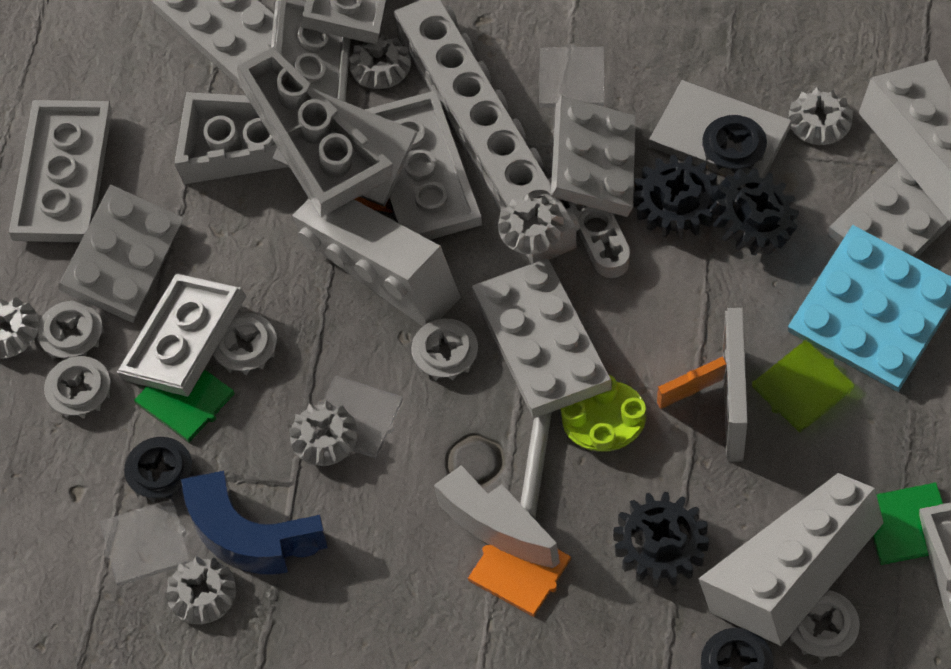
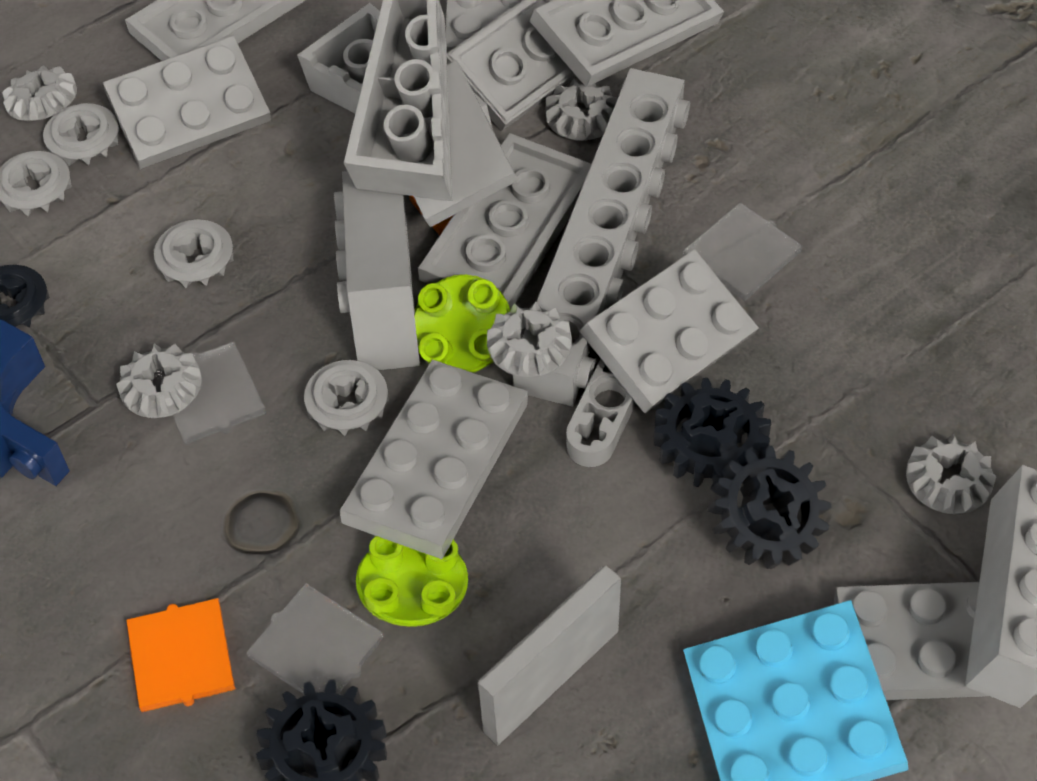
camera: 40 degrees right, 5 degrees down
light grey tile [117,274,246,397] -> none
green piece [134,369,235,443] -> none
light grey slope [434,465,560,568] -> none
light grey bar [520,412,552,519] -> none
light grey tile [649,80,791,178] -> none
orange piece [657,356,727,409] -> none
black gear [702,115,767,174] -> none
clear neon green piece [752,340,855,433] -> none
none -> clear piece [247,583,384,694]
none -> lime dish [414,274,510,373]

